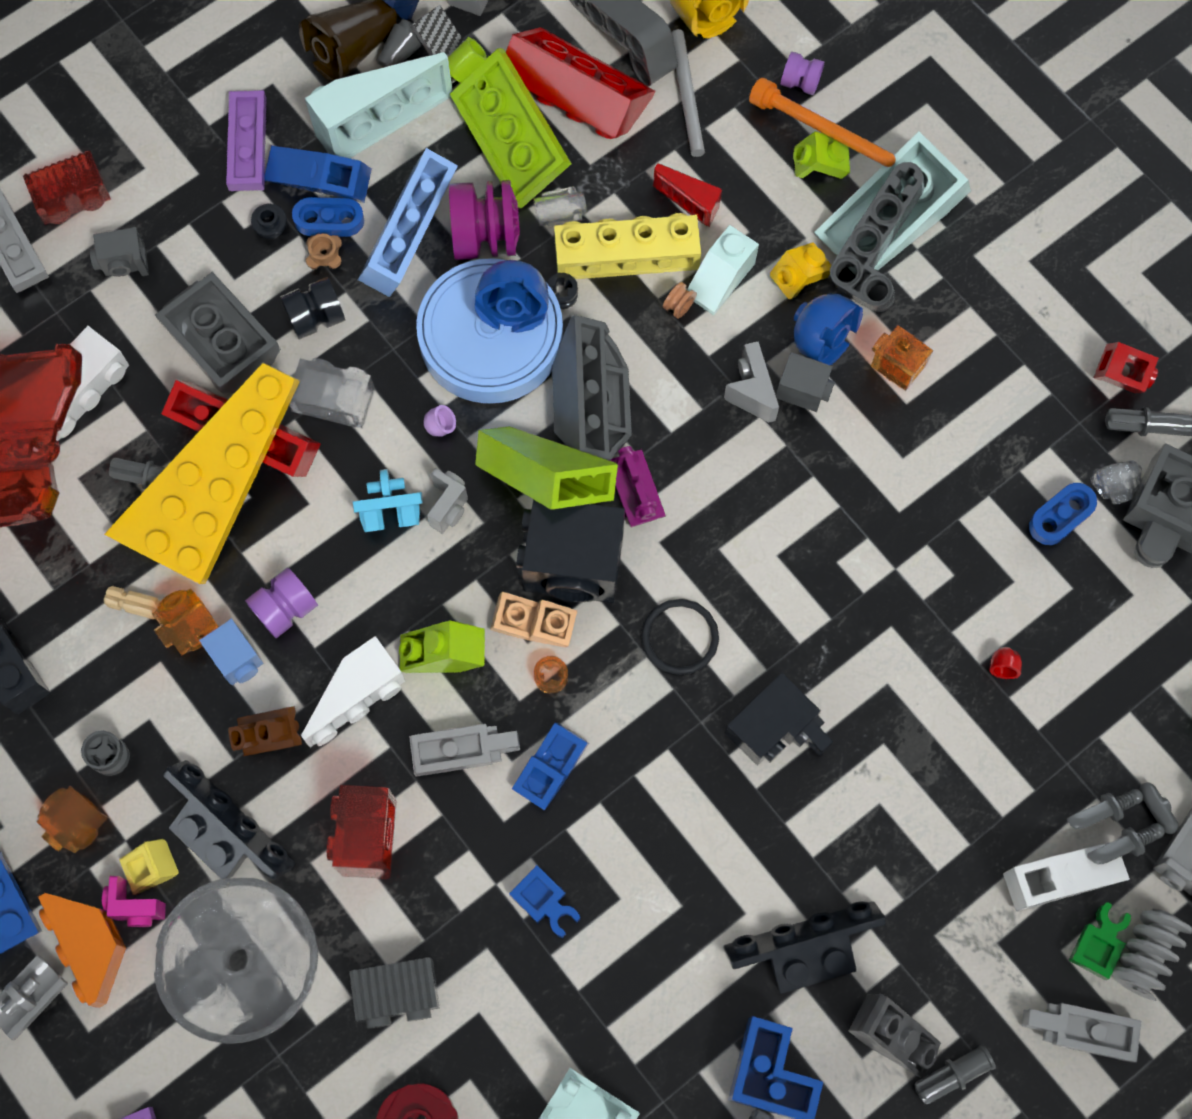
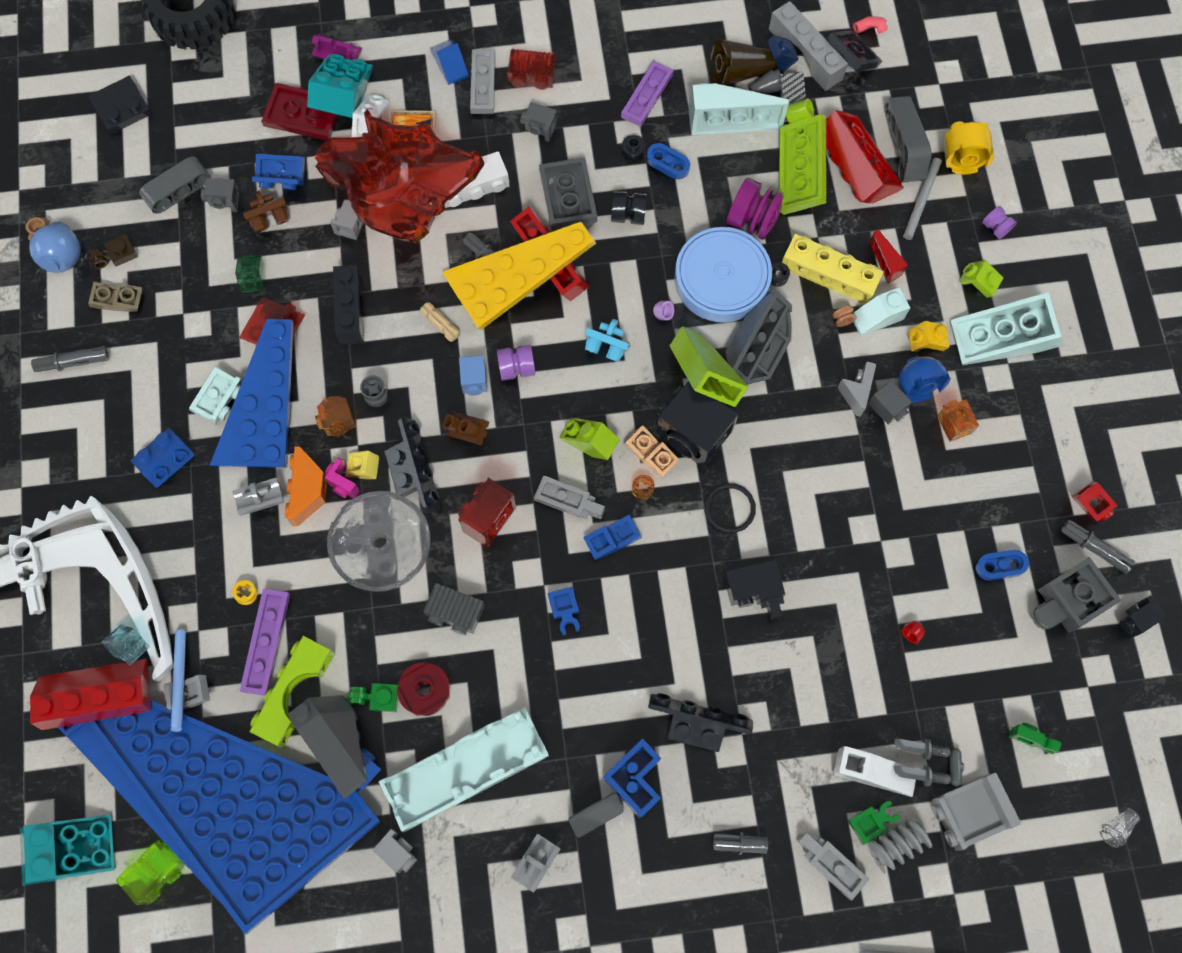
camera: 30 degrees right, 0 degrees up
clear orange brick [152,588,219,656] -> none
blue slope [265,146,372,203] -> none
clear brick [290,358,375,429] -> none
white slope [301,636,405,748] -> none
medium nougat plate [306,234,342,269] -> none
light blue brick [358,148,457,297] -> none
light grey bracket [427,468,468,534] -> none
blue cylinder [475,260,549,333] -> none
clear brick [533,186,587,228] -> none
magenta hinge [609,446,666,528] -> none
orange piece [749,78,896,167] -> none
dark grey beam [830,162,924,312] -> none
flat silver slope [849,994,941,1078] -> none
clear cone [1090,460,1142,504] -> none

